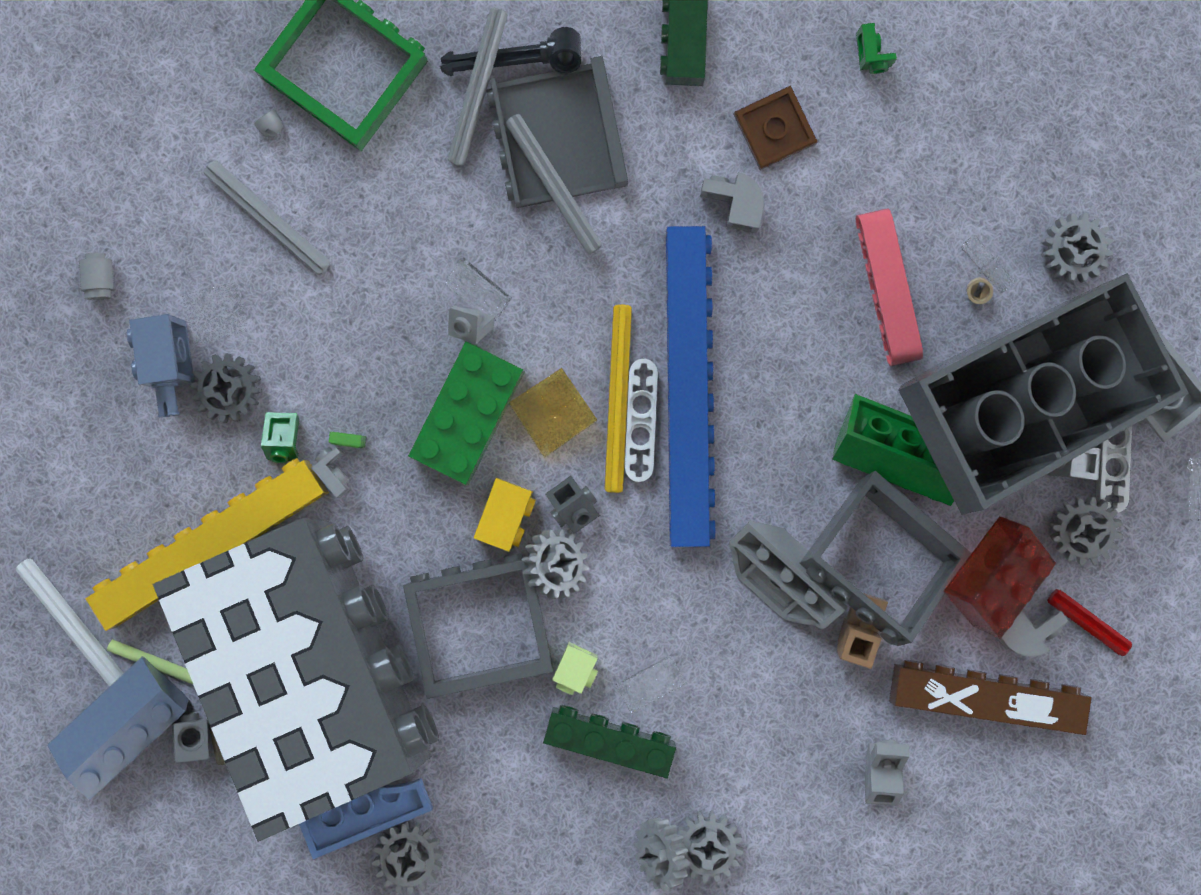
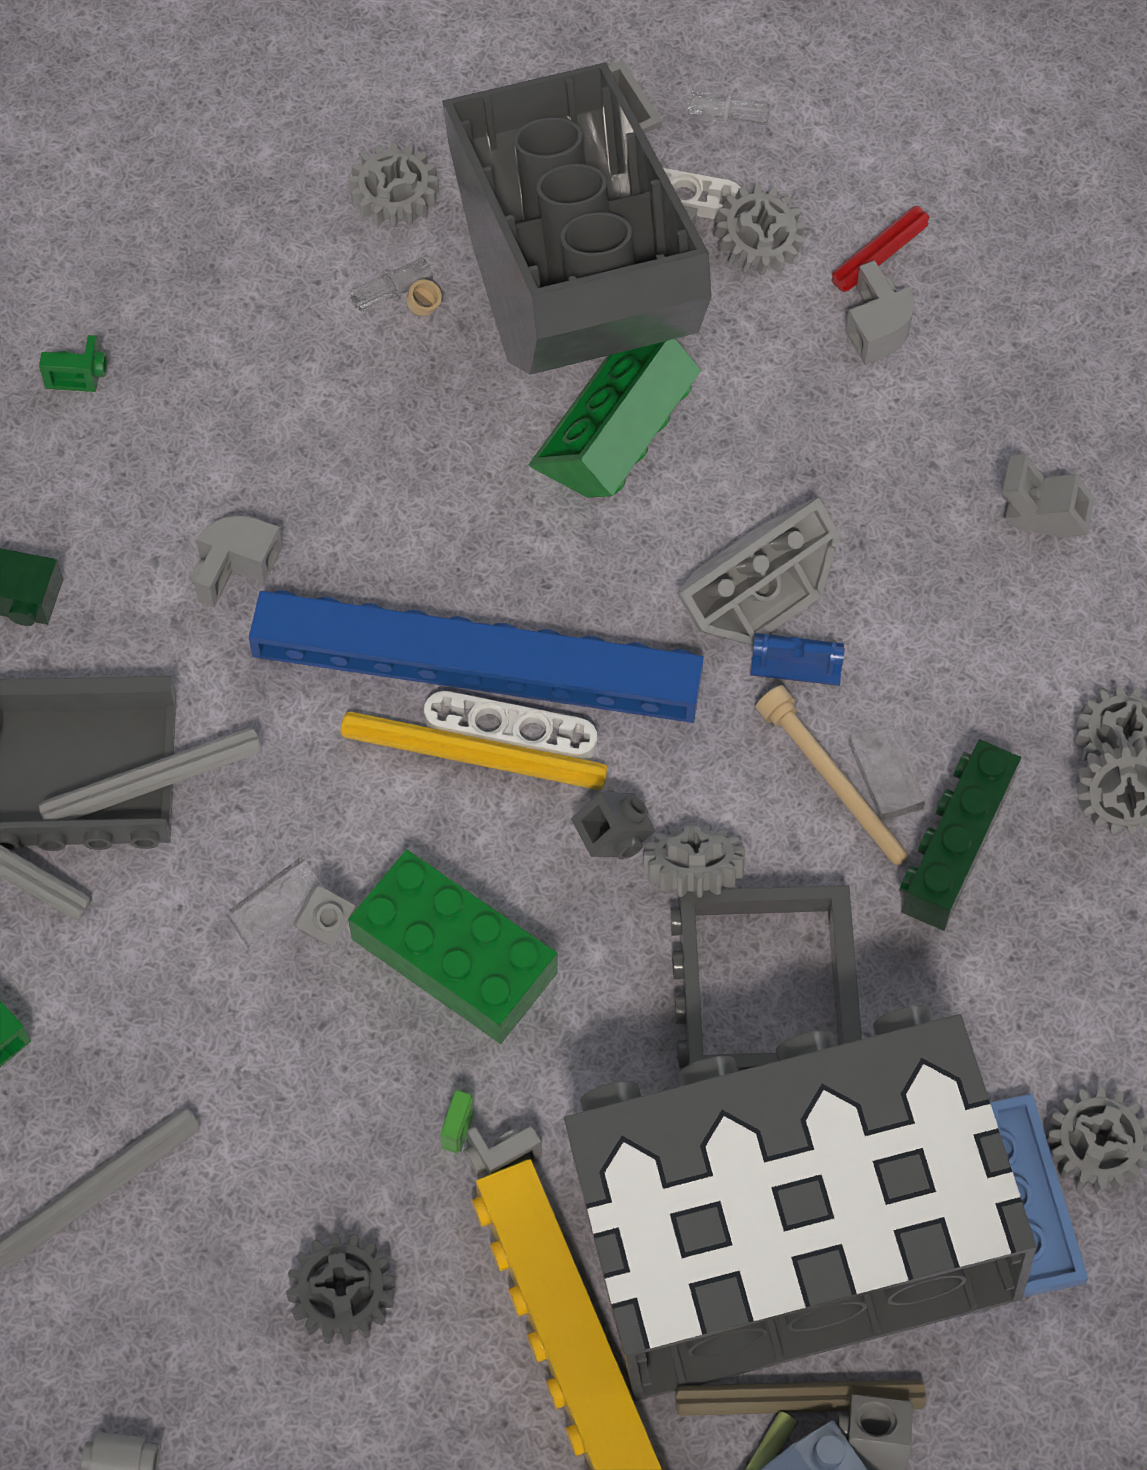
camera: 75 degrees left, 25 degrees down
sand blue brick [127,314,195,418] -> none
bracket [261,412,299,464] -> none
yellow brick [473,478,536,552] -> none
clear yellow plate [509,368,597,458] -> none
yellowish green brick [552,642,598,695] -> none
reddish brown tile [733,85,818,170] -> none
dark grey window [800,471,972,646] -> none
medium nougat brick [837,593,888,669] -> none
coral beam [856,208,923,366] -> none
reddish brown brick [889,660,1092,735] -> none
clear red brick [943,516,1056,639] -> none
none -> blue hinge [750,633,845,686]
none -> tan piece [755,685,907,865]

